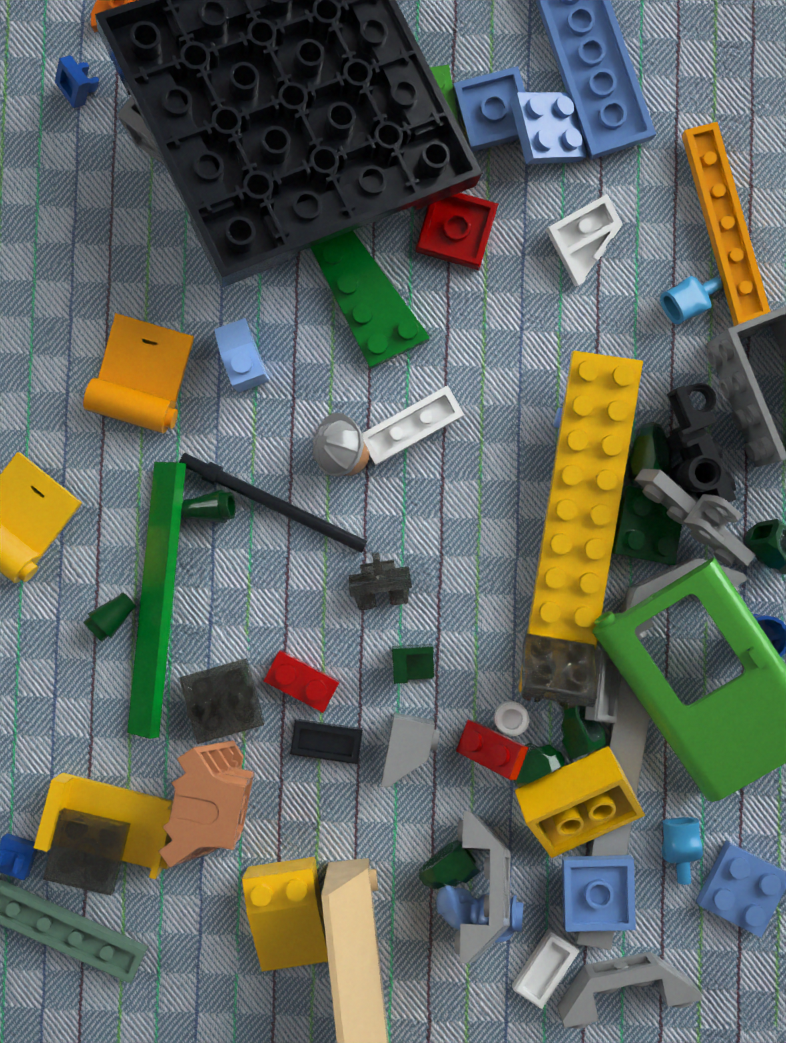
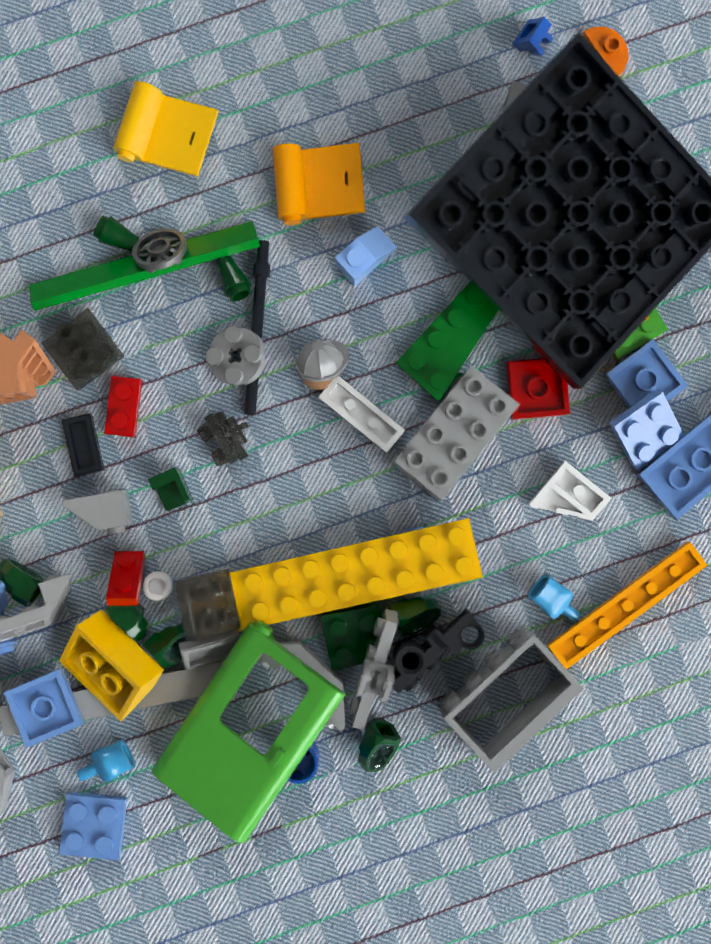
camera: 60 degrees right, 0 degrees up
none -> flat silver wheel [132,228,187,273]
none -> light grey plate [206,326,266,386]
none -> light grey hose [392,366,520,501]

